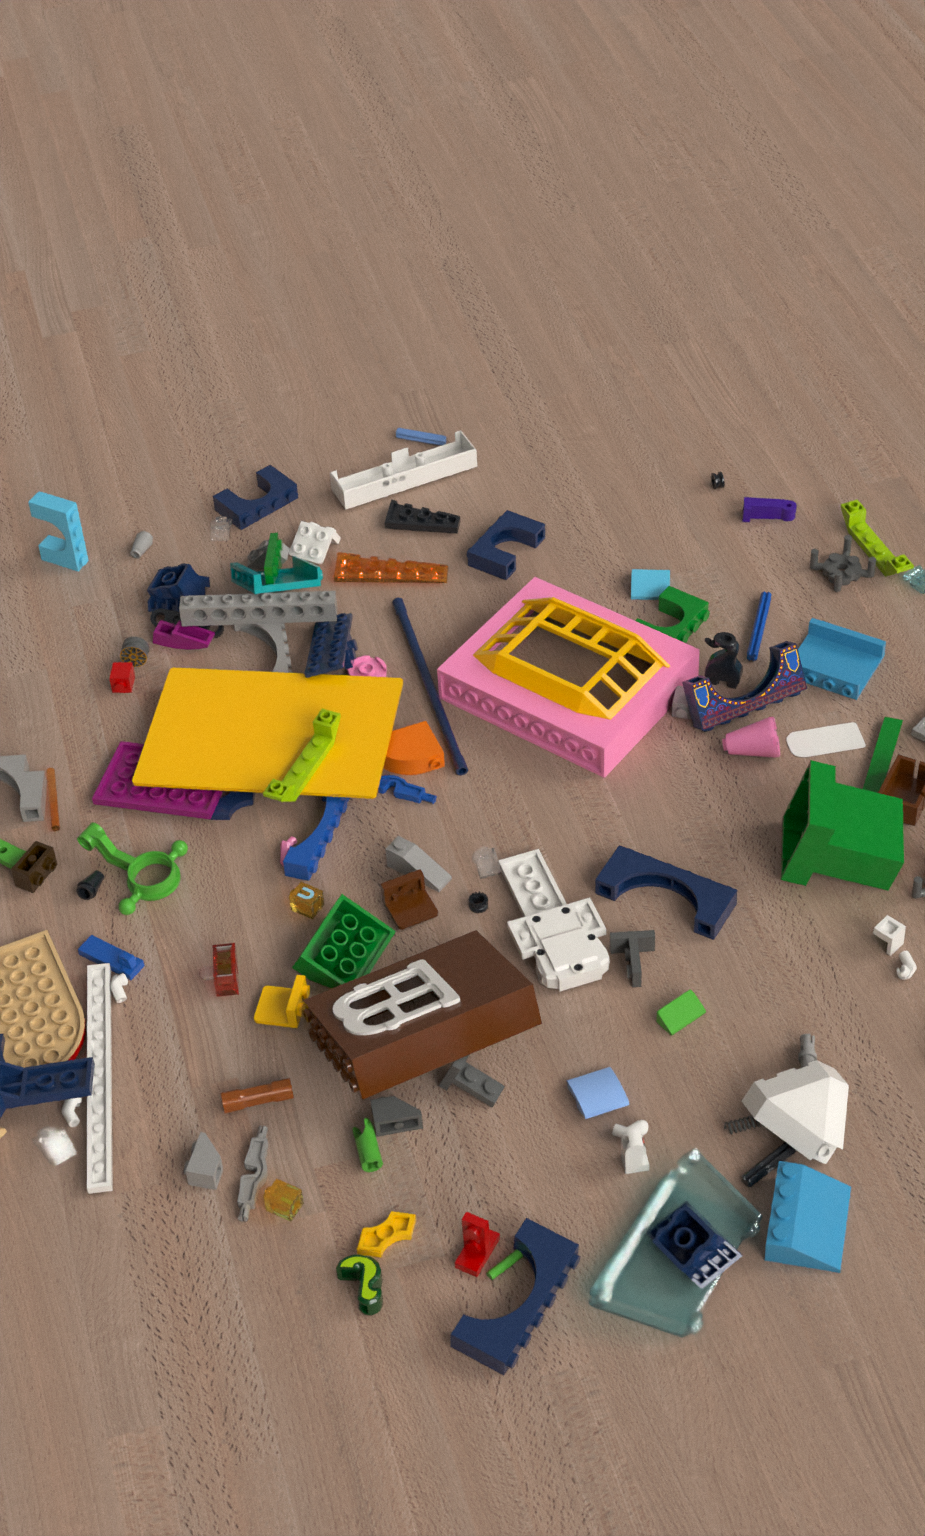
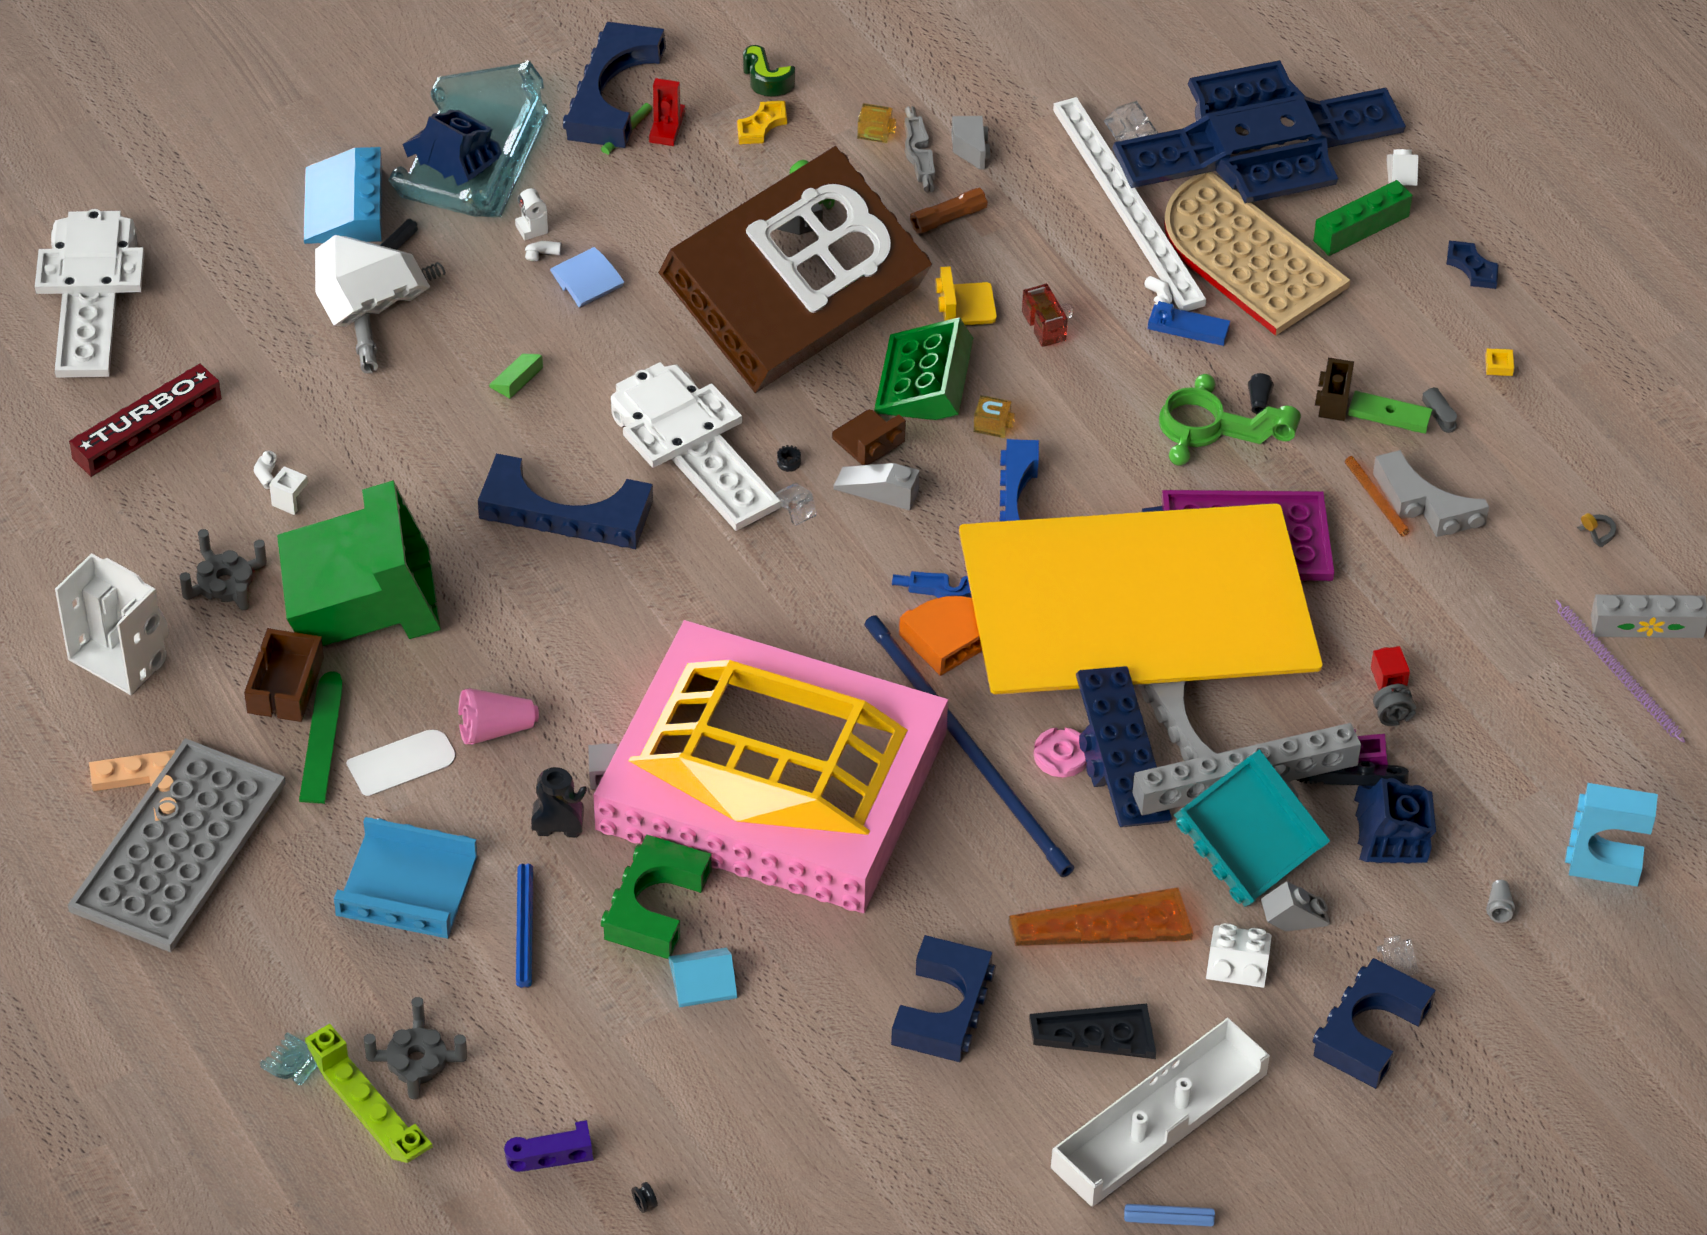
camera: 160 degrees right, 5 degrees up
lime slope [263,708,341,802] -> none
green wing [264,533,283,584] -> none
bright pink bar [280,836,297,867] -> none
dark grey bracket [610,930,655,988] -> none
arch [682,641,807,732] -> none

